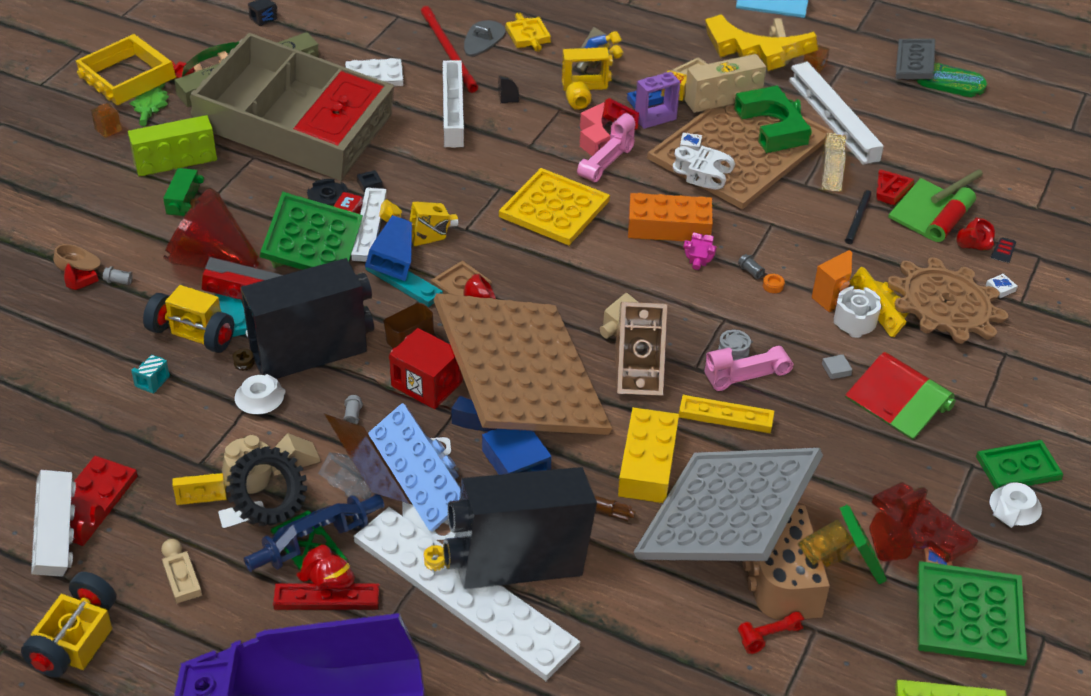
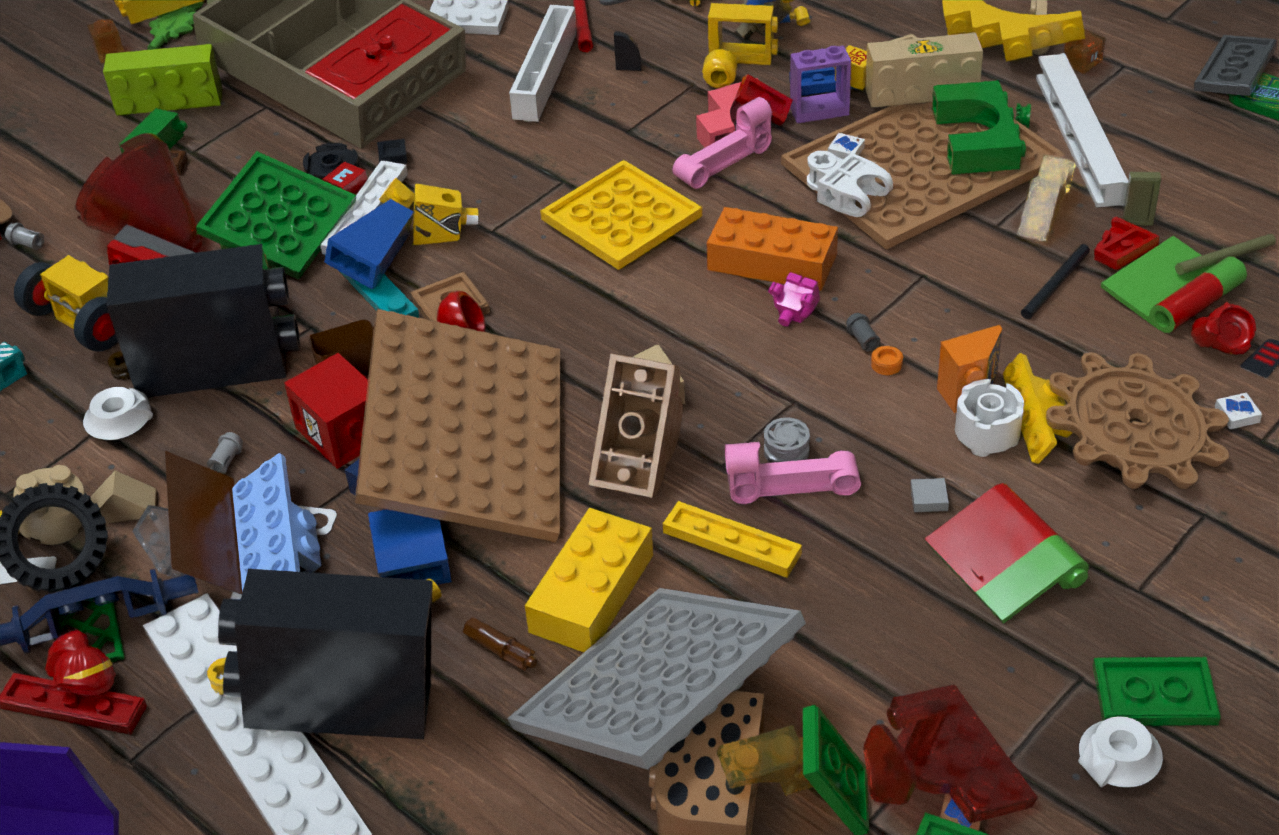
camera: 20 degrees right, 0 degrees up
none -> olive tile [1122,172,1161,225]

